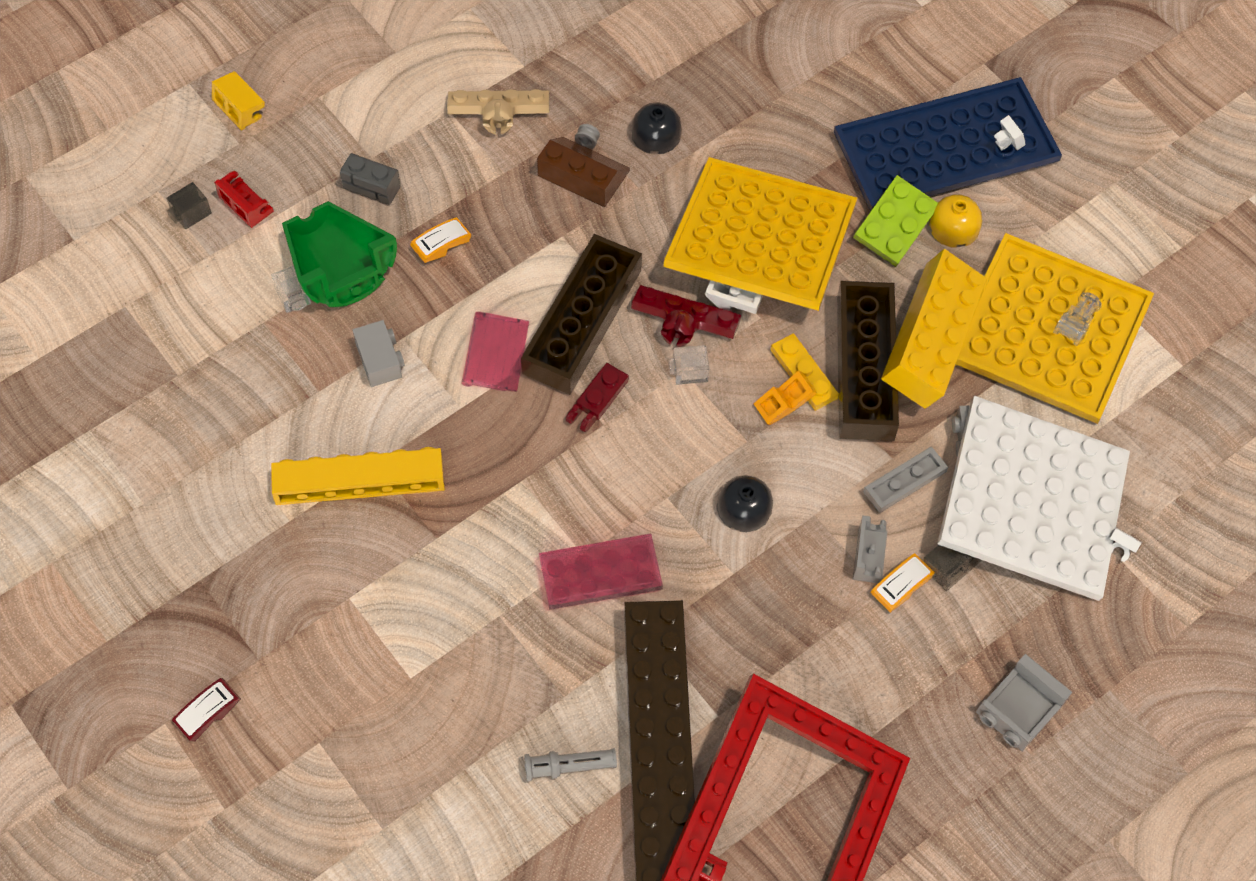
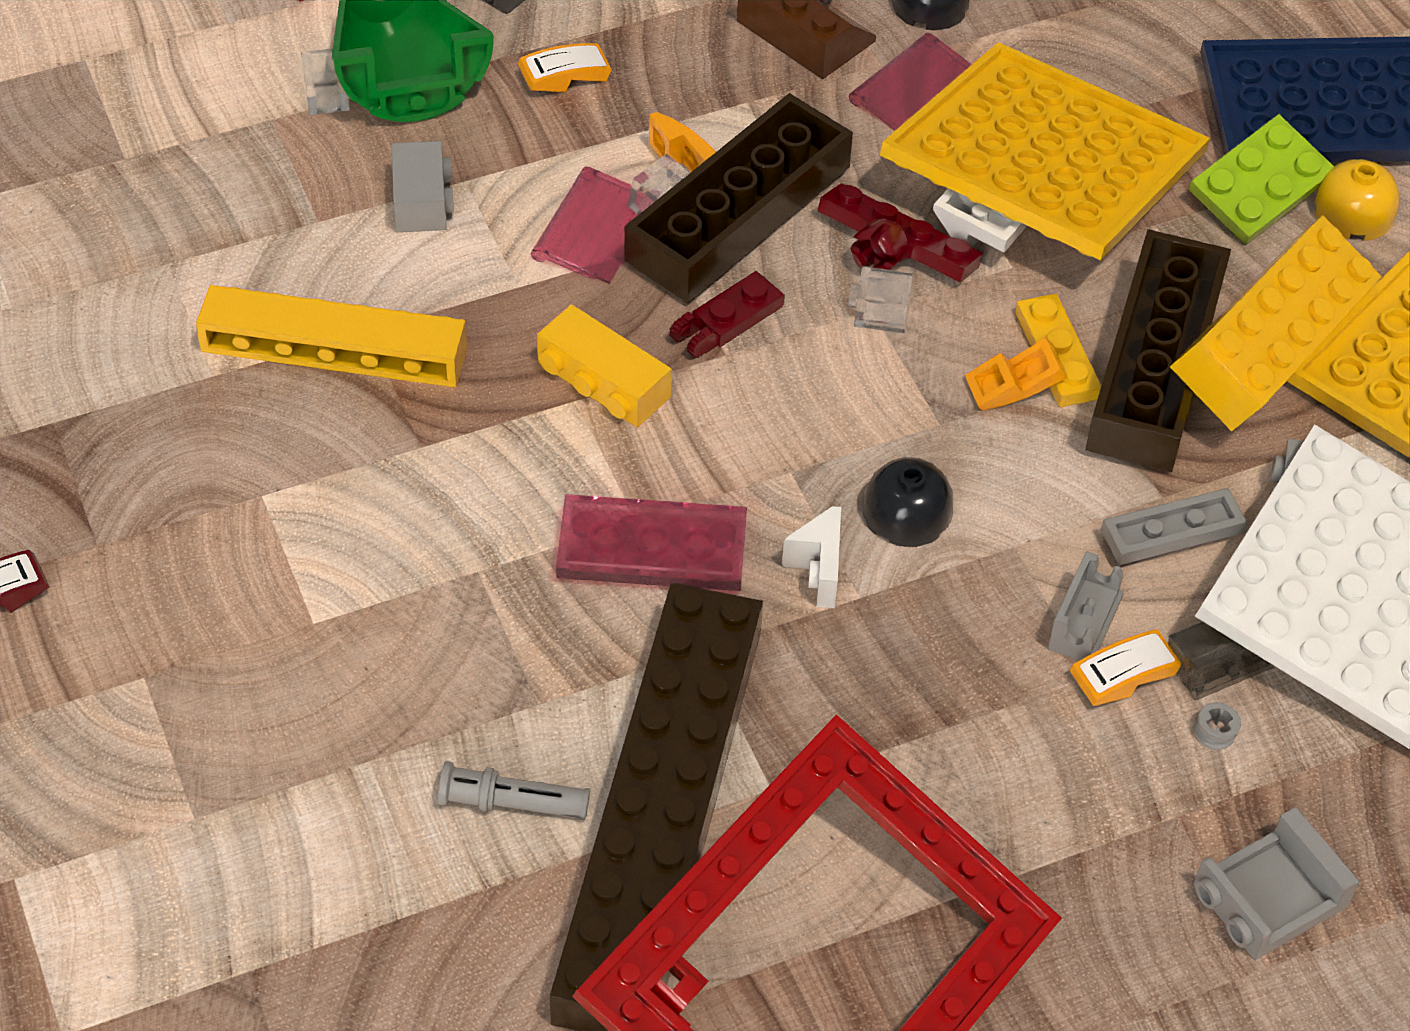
camera: 15 degrees right, 10 degrees down
none -> yellow brick [537,304,672,428]
none -> clear brick [627,154,691,215]
none -> light orange slope [649,112,716,173]
none -> white slope [782,506,841,608]
none -> clear pink piece [849,32,972,131]
none -> light grey bush [1193,702,1241,750]

